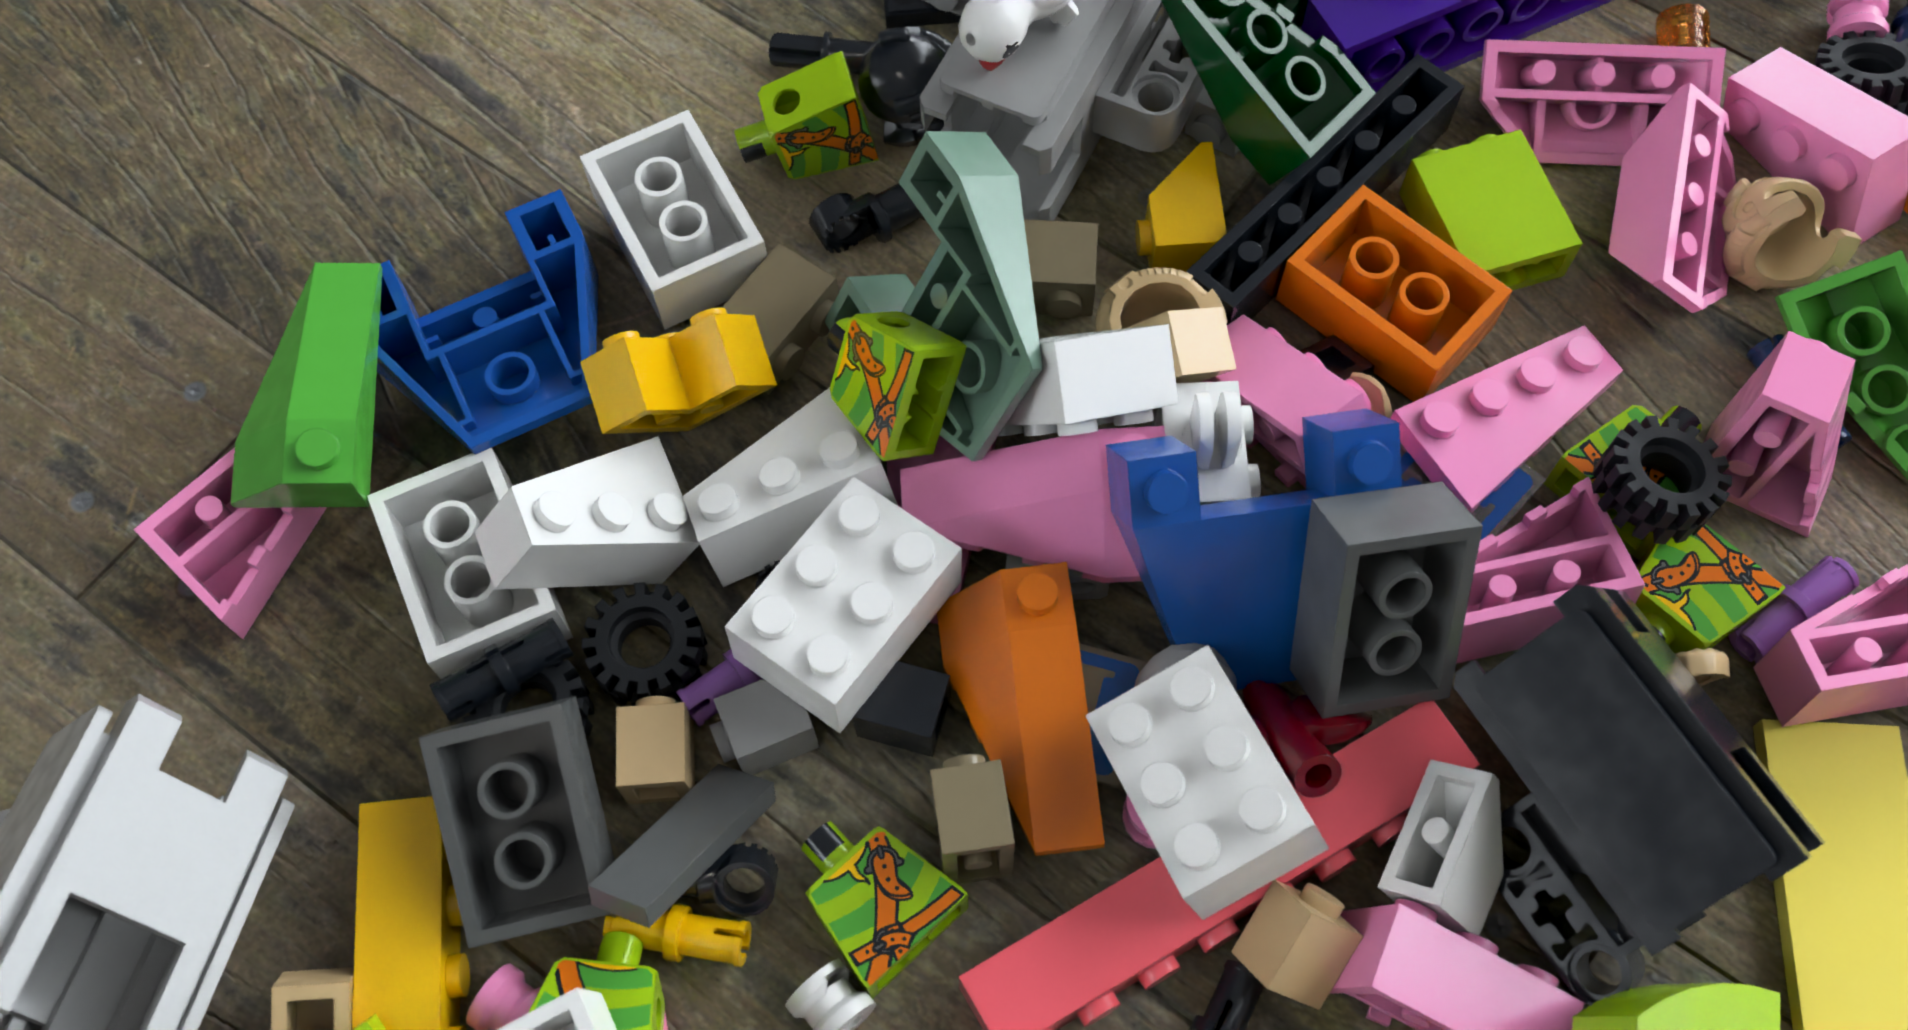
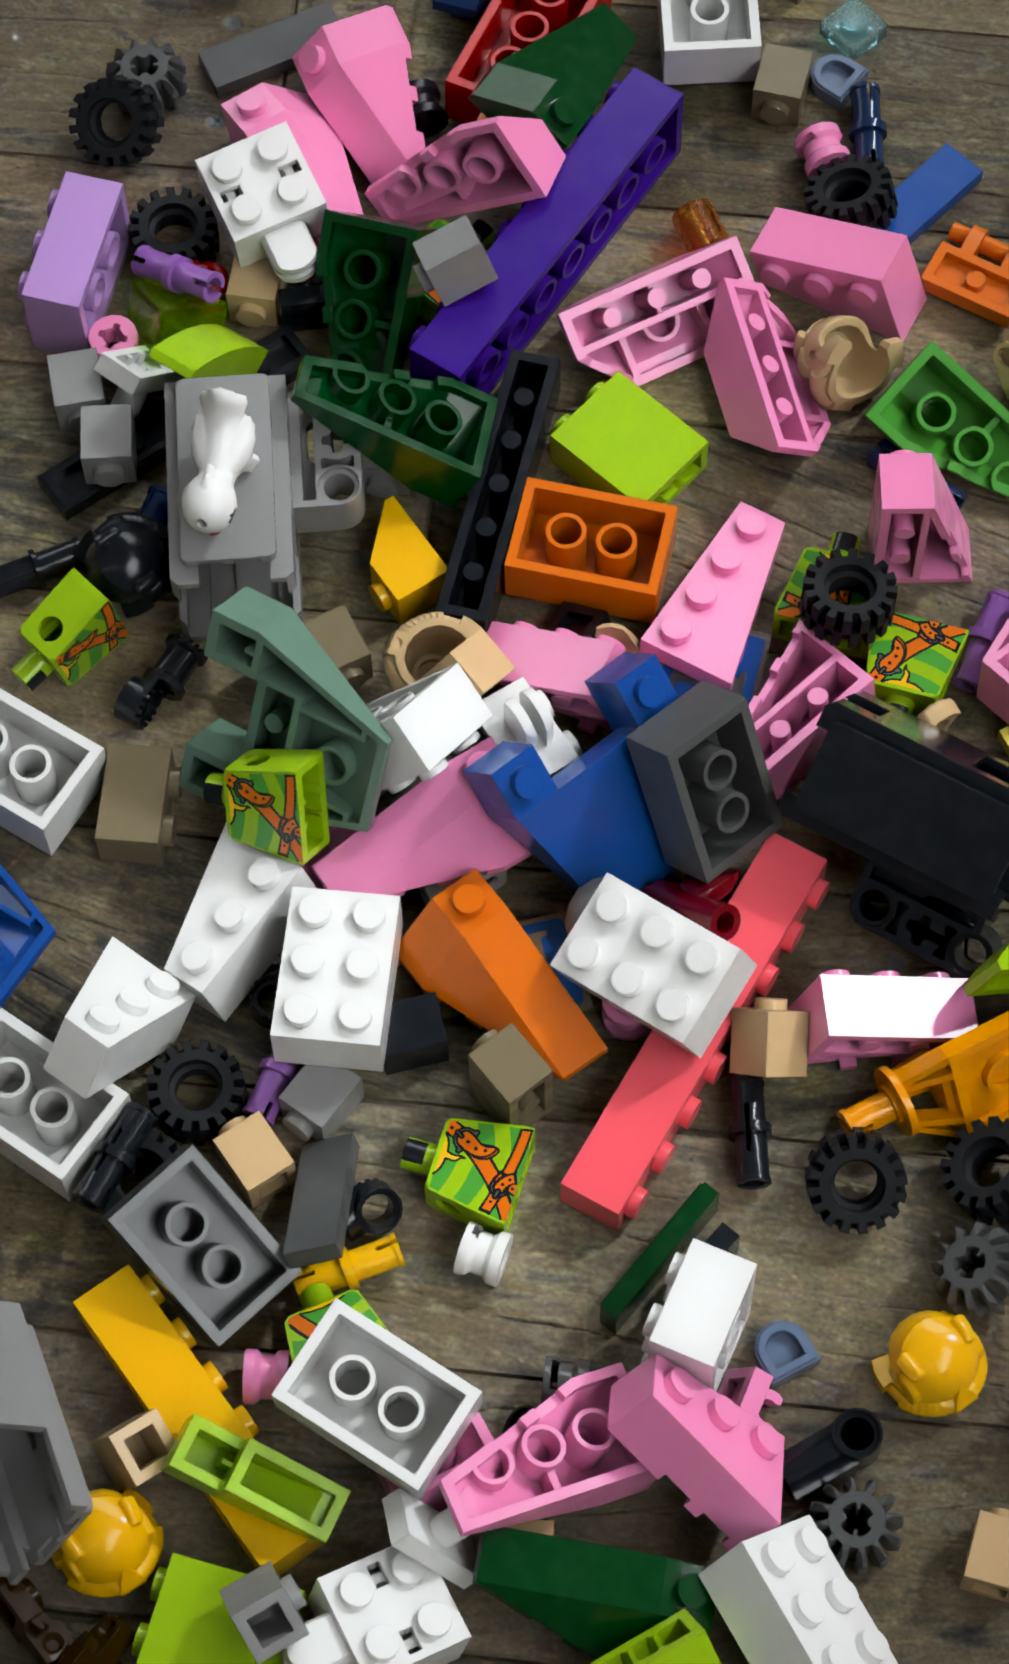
camera: 30 degrees left, 0 degrees up
yellow brick [580,307,777,434] -> none
white slope [1378,760,1504,936] -> none

